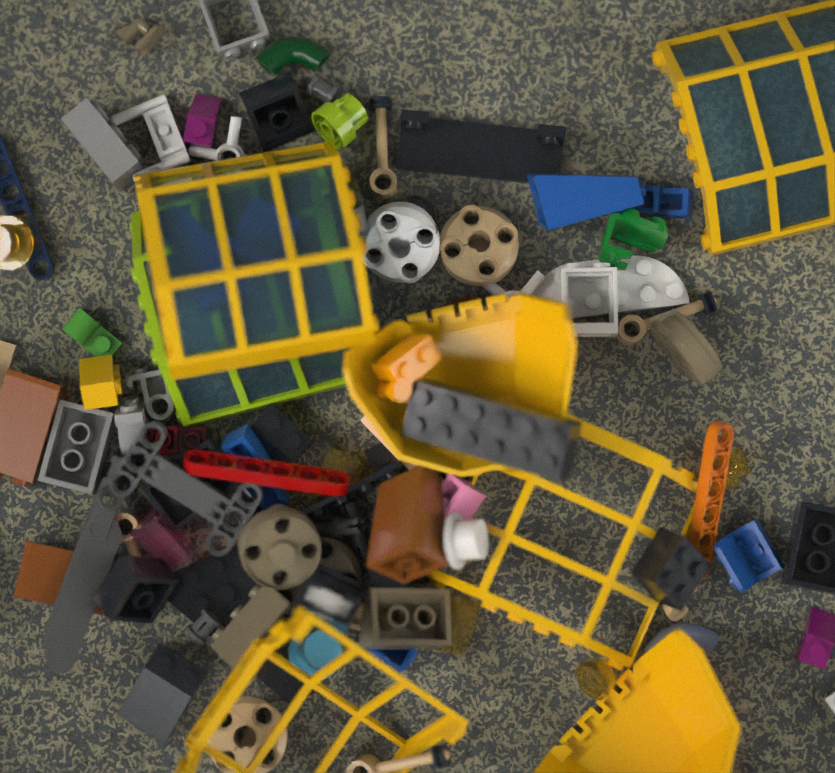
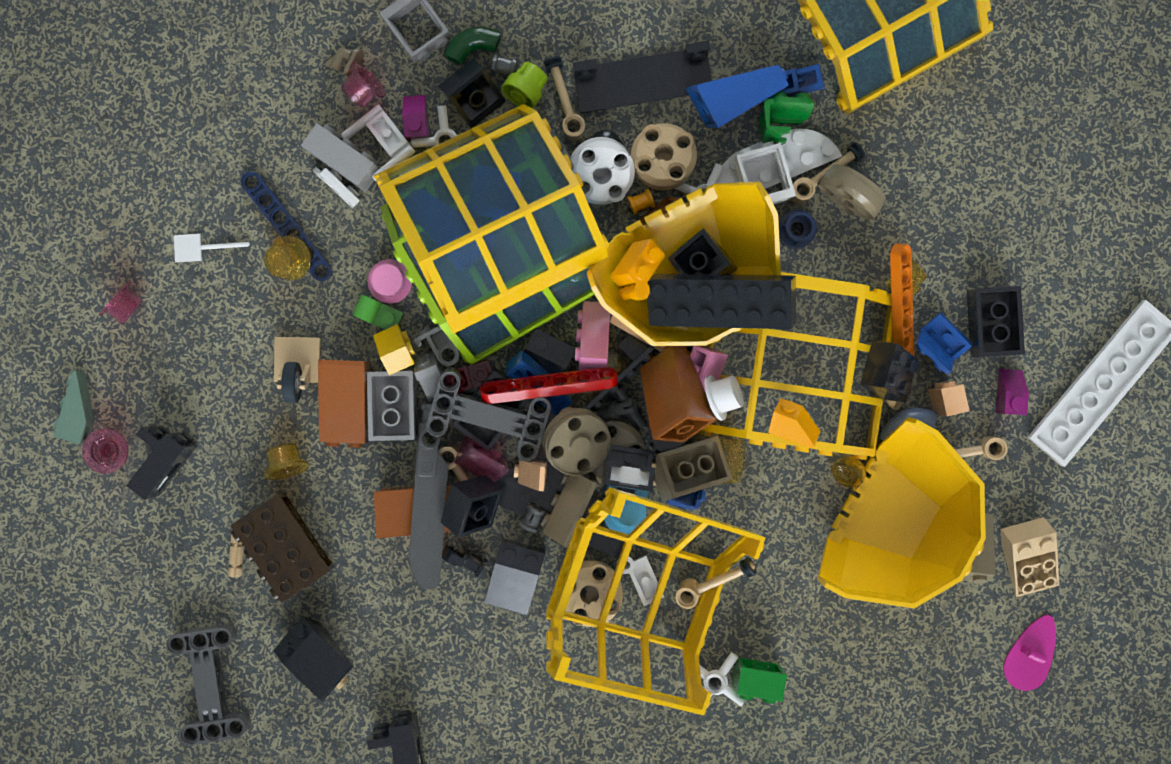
camera: 25 degrees left, 5 degrees up
none -> white hinge [313,167,360,209]
none -> clear pink piece [341,62,386,108]
none -> bright pink piece [367,259,412,304]
none -> black connector [442,545,488,577]
none -> light nougat slope [514,460,547,491]
none -> bright pink brick [575,301,610,370]
none -> white hinge [616,555,664,606]
none -> light orange bush [627,188,655,215]
none -> black slope [668,228,738,275]
none -> light orange slope [768,398,821,449]
none -> dark blue piece [779,209,818,249]
none -> light nougat brick [928,381,970,416]
none -> tan piece [955,436,1008,460]

